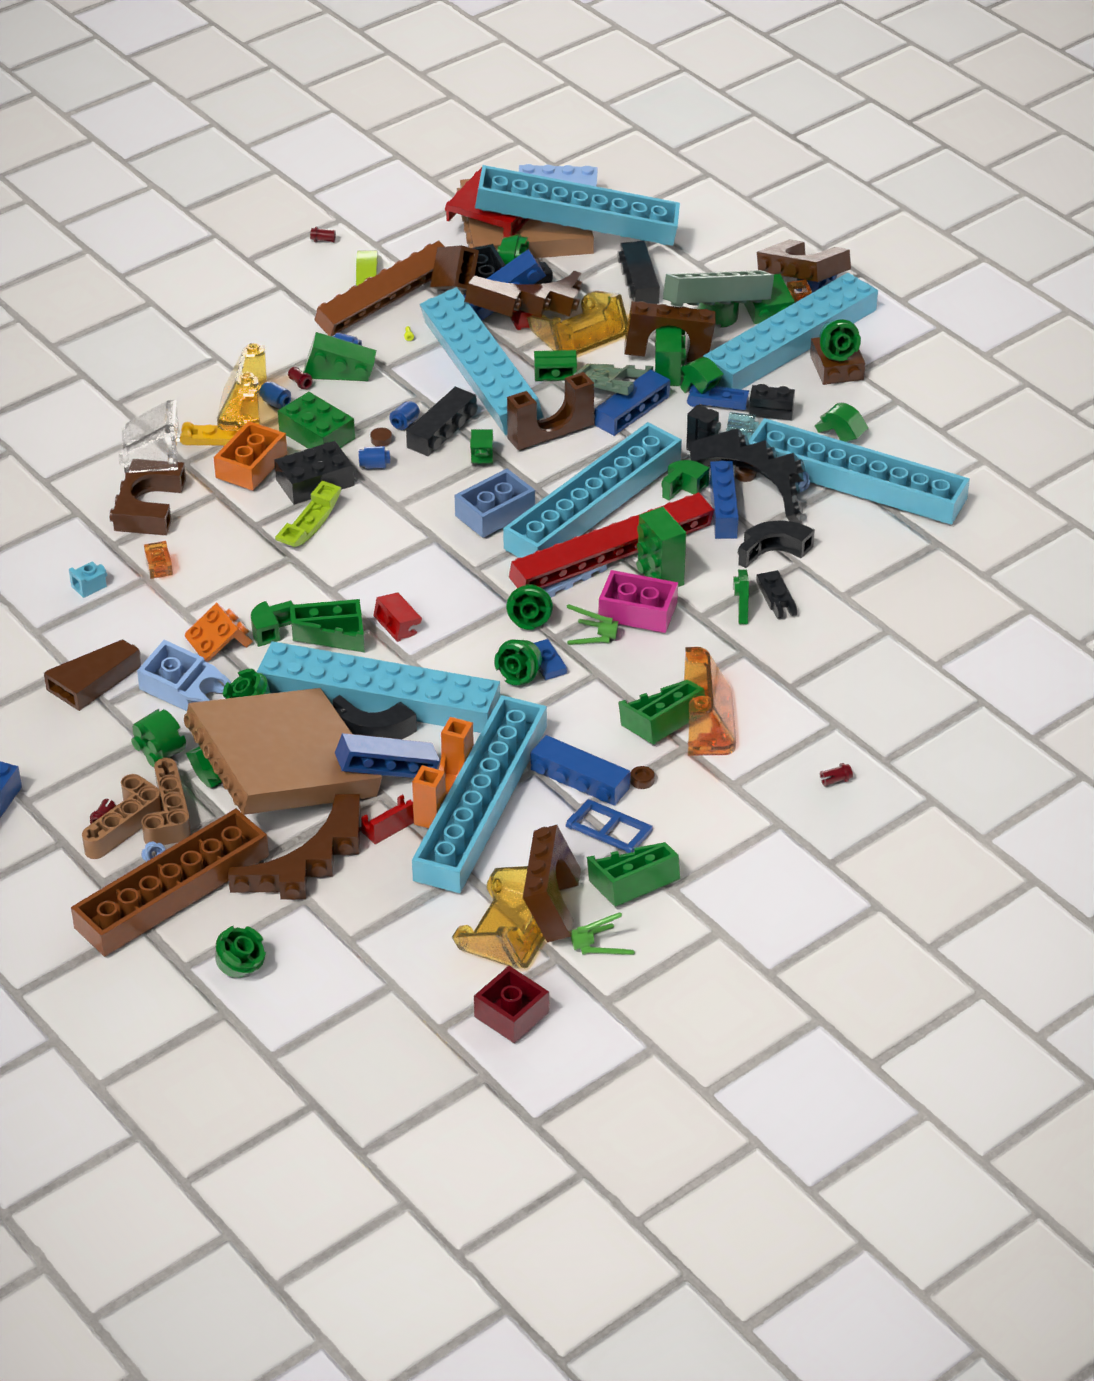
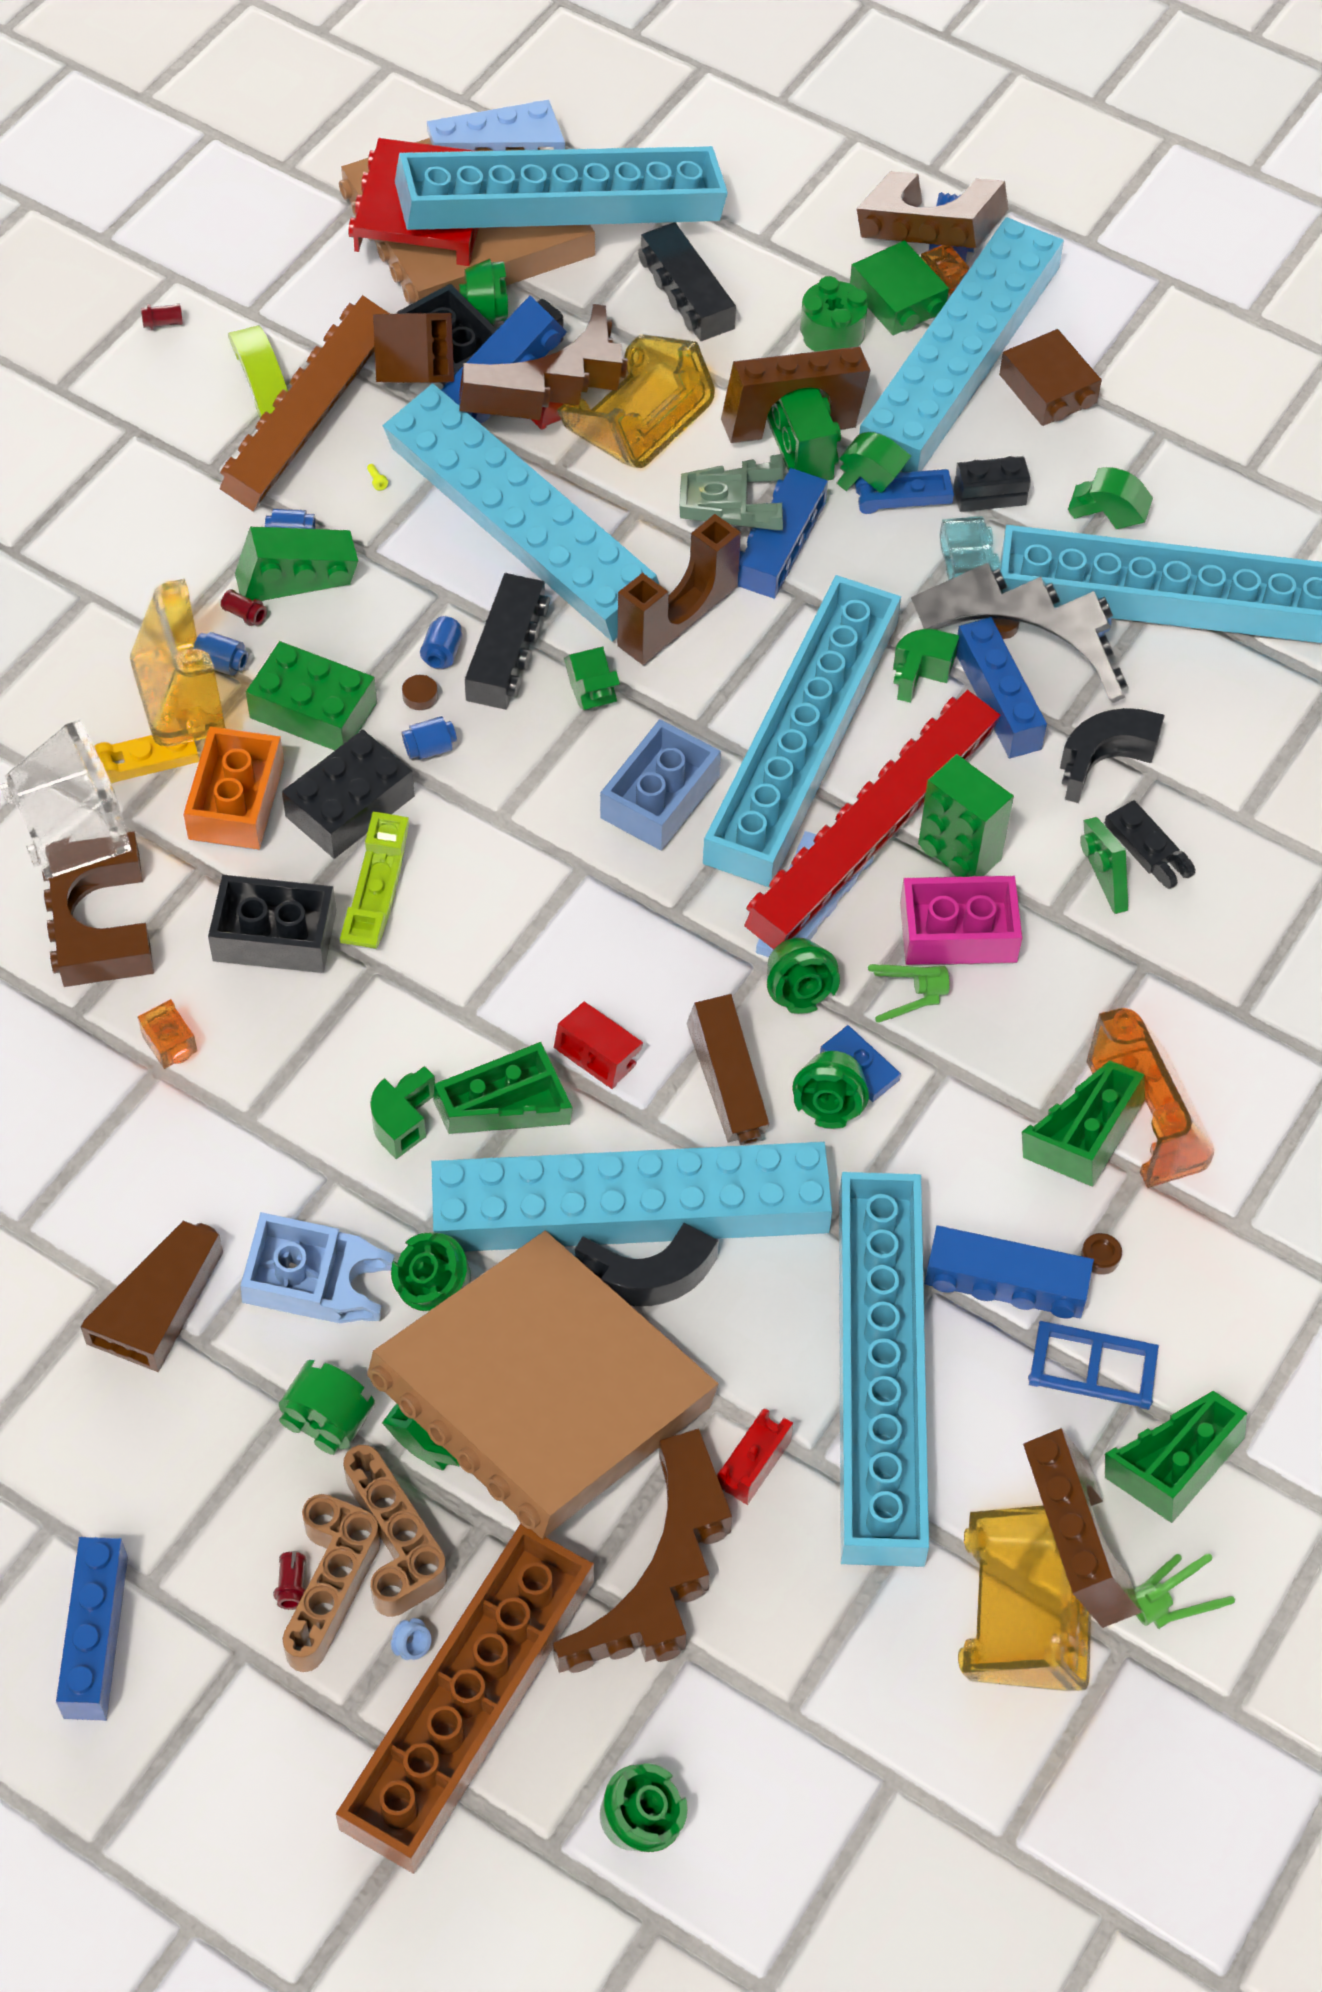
camera: 20 degrees left, 15 degrees up
medium azure brick [69,561,107,598] -> none
orange bracket [185,602,253,662] -> none
blue brick [335,733,440,778] -> none
orange arch [412,717,474,828] -> none
dark red brick [474,966,549,1043] -> none
green brick [534,350,577,381] -> none
sand green brick [663,270,774,307] -> none
black brick [686,404,721,451] -> none
green cone [819,319,861,361] -> none
none -> black brick [208,874,337,973]
none -> reddish brown slope [686,994,770,1145]

